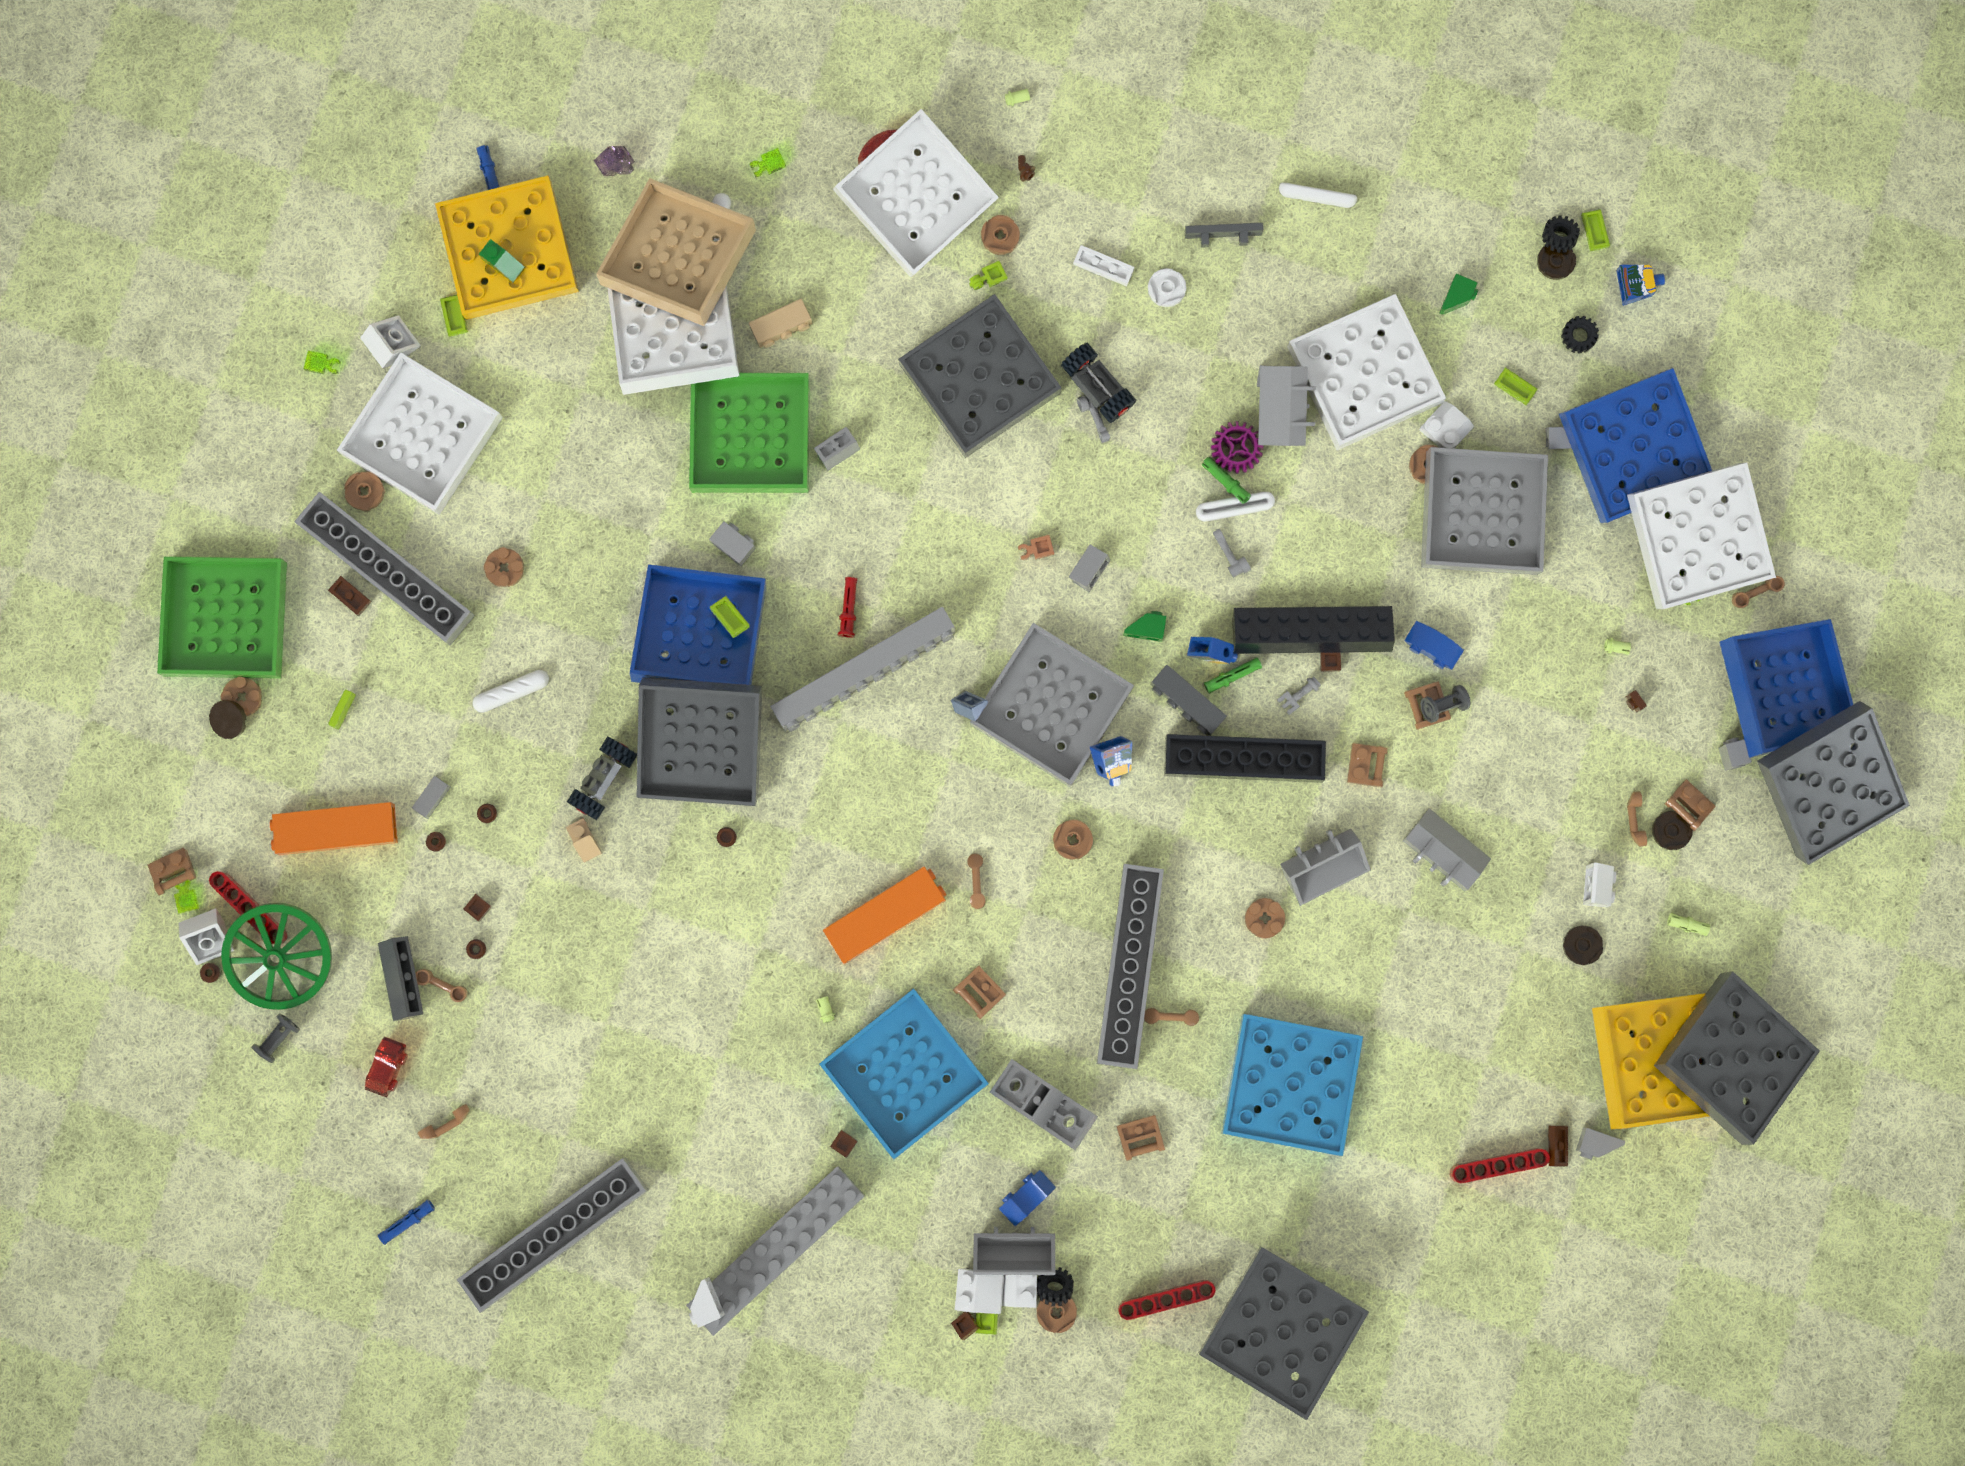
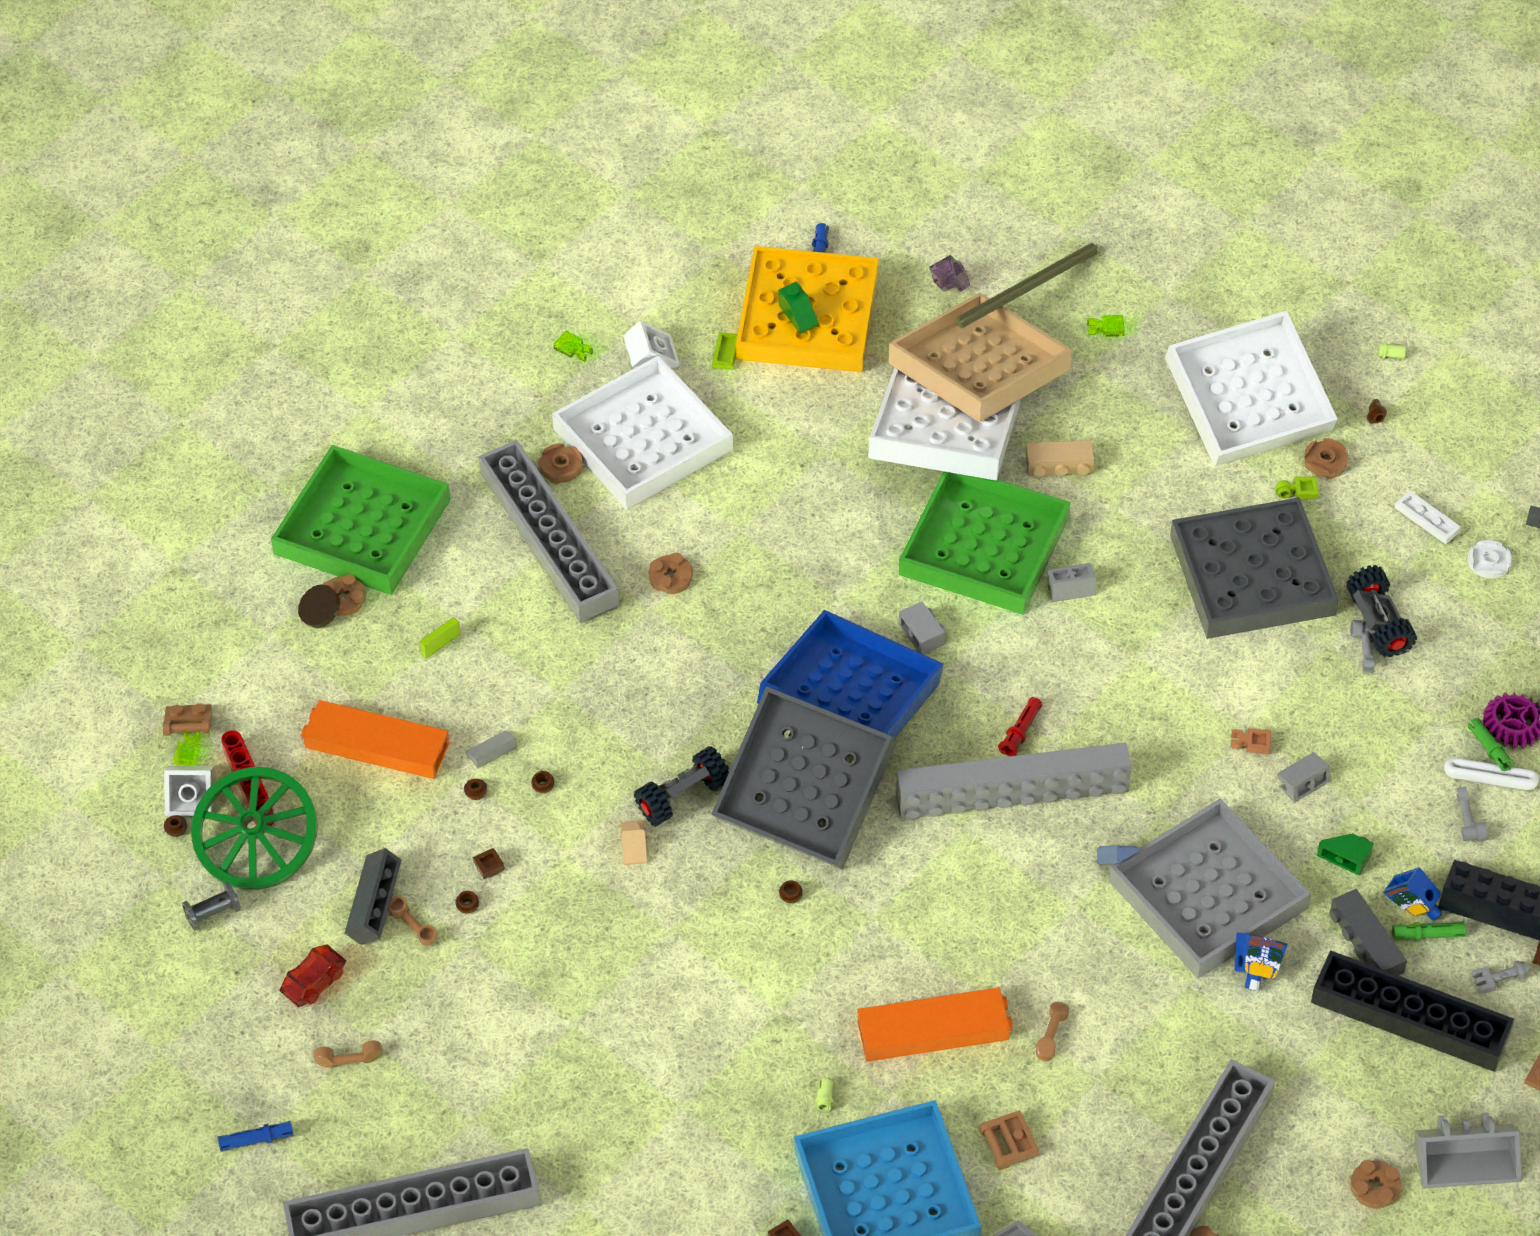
camera: 20 degrees right, 30 degrees down
reddish brown plate [328,576,372,616] -> none
white piece [473,670,549,713] -> none
lime tile [710,596,750,638] -> none
medium nougat plate [1053,820,1093,860] -> none
none -> olive axle [956,243,1098,328]

